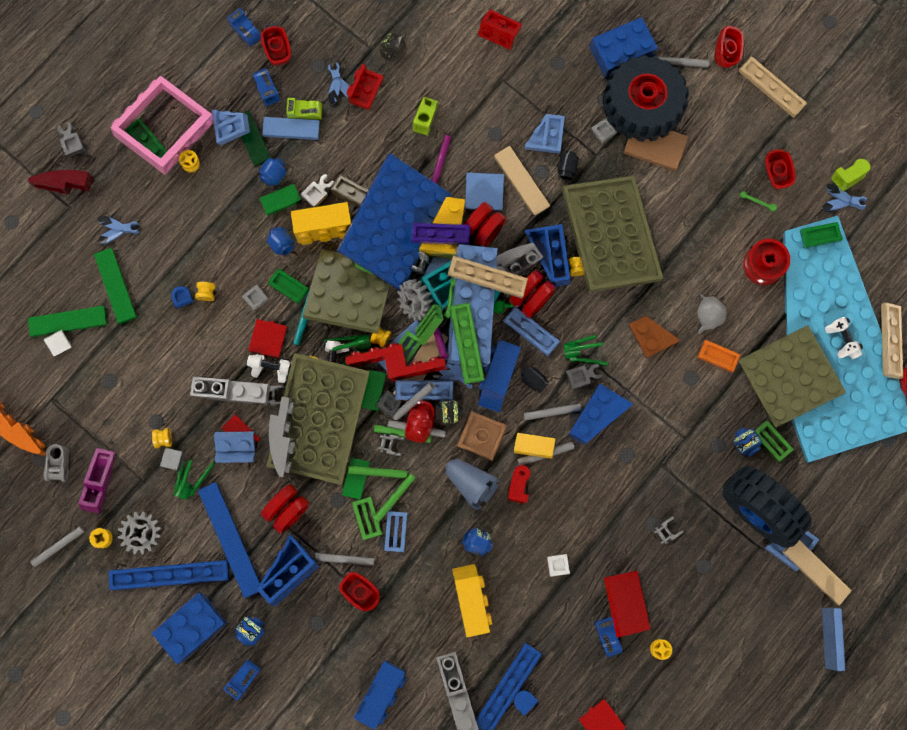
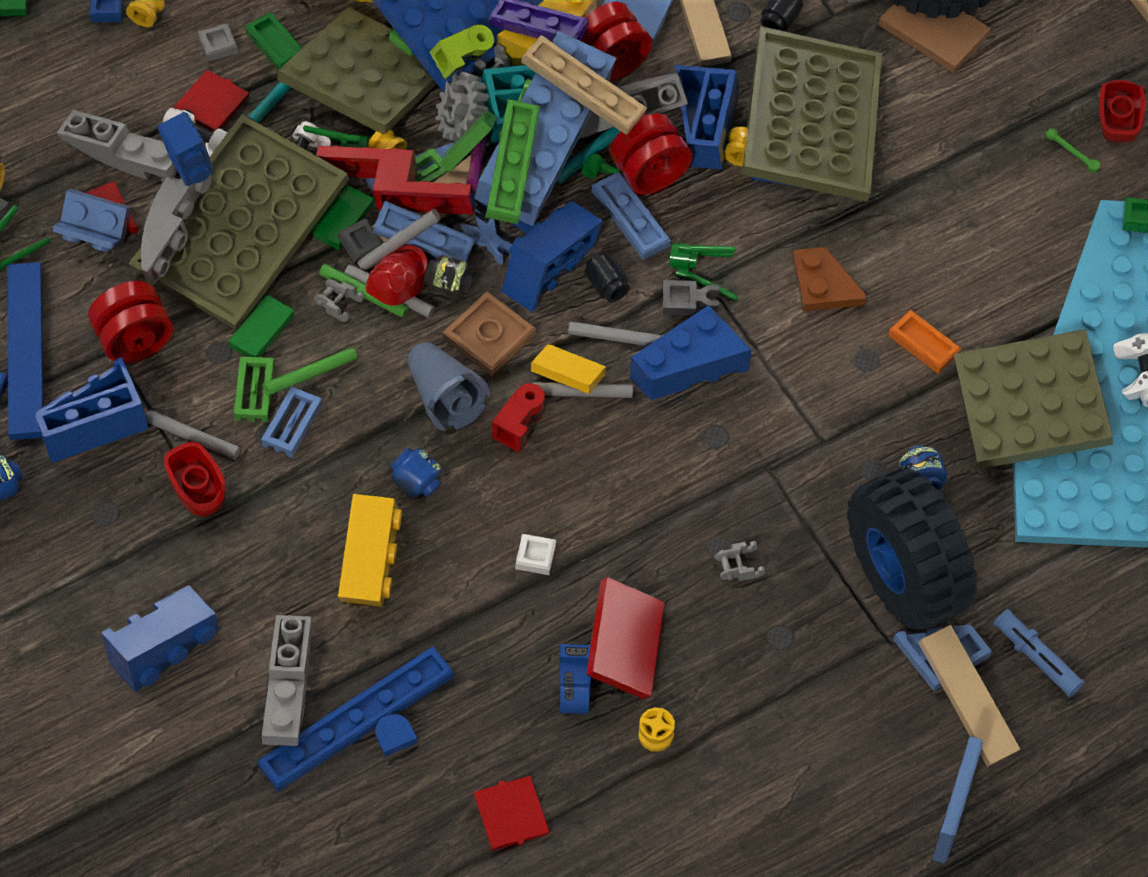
camera: 20 degrees right, 20 degrees down
bright green bar [348,466,407,478] -> none
light grey hair [698,294,727,334] -> none
red wheel [743,239,790,285] -> none
bright green tile [756,420,794,463] -> none
none -> blue brick [157,112,214,186]
none -> lime leg [429,25,494,79]
none -> medium blue pin [993,609,1085,698]

